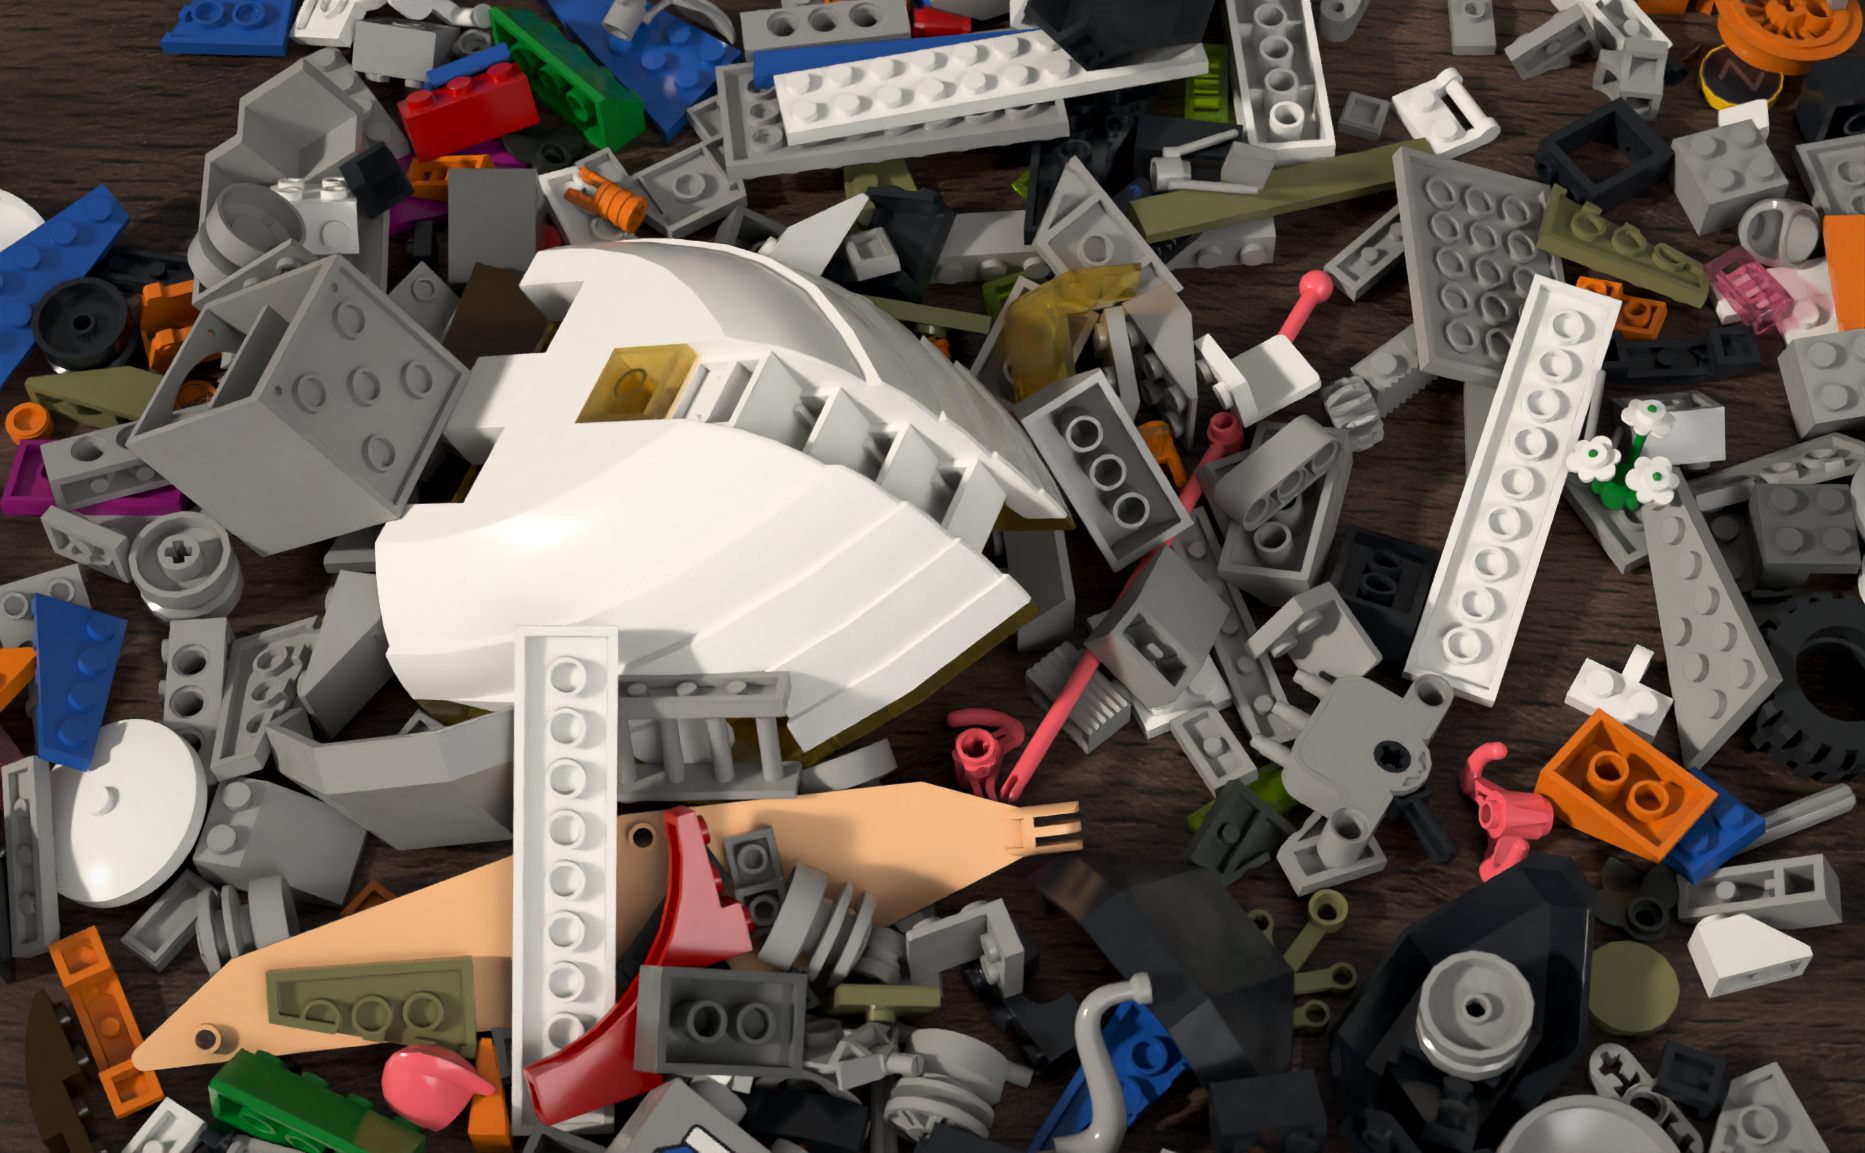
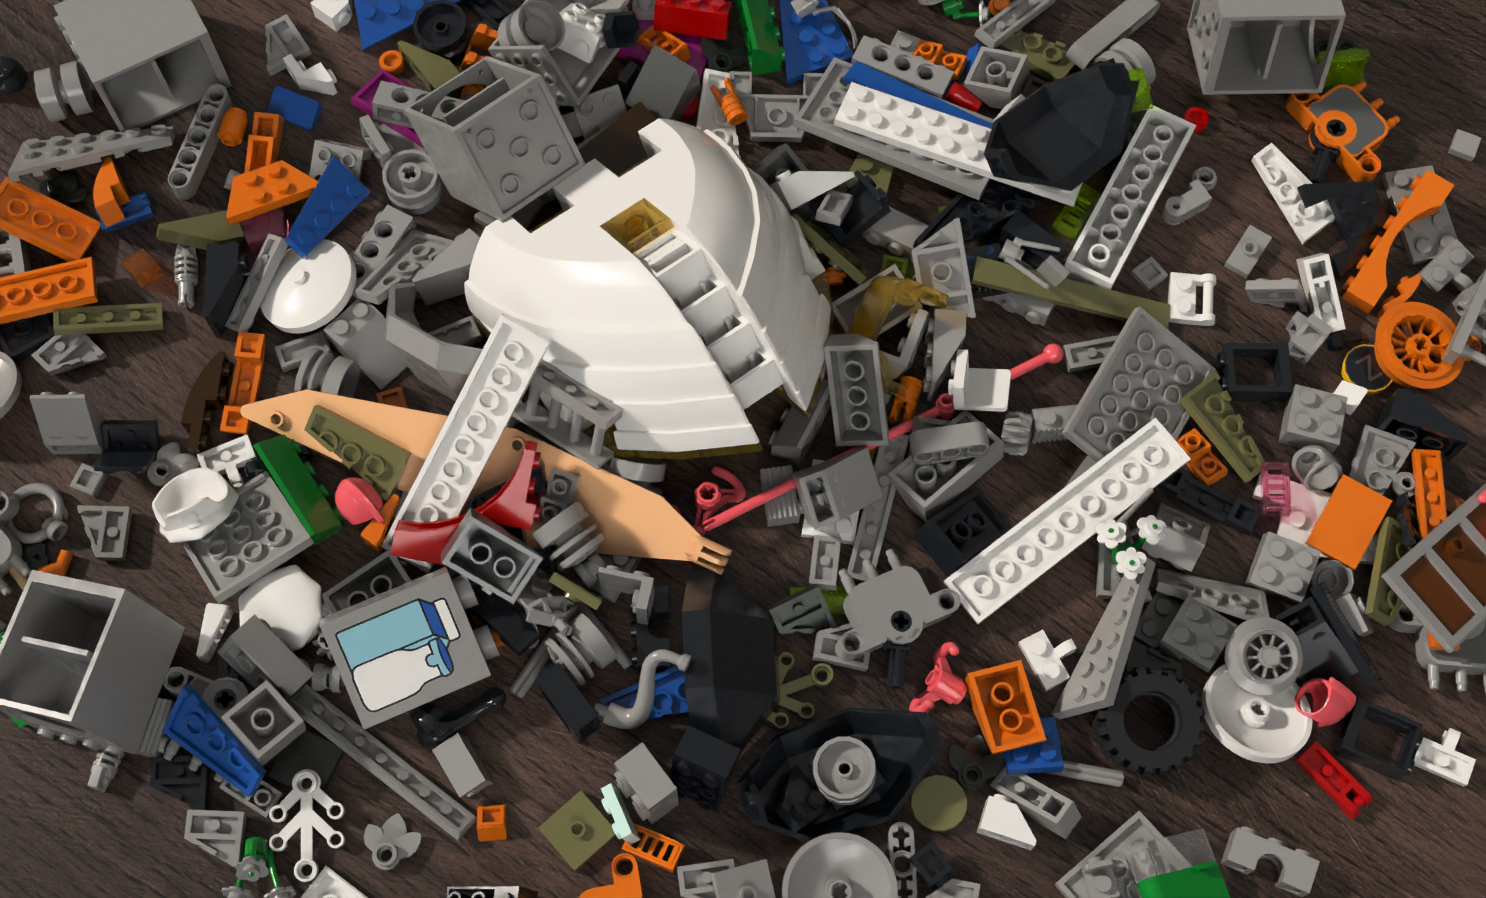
camera: 30 degrees right, 10 degrees up
light grey bracket [1243,581,1383,701] -> none

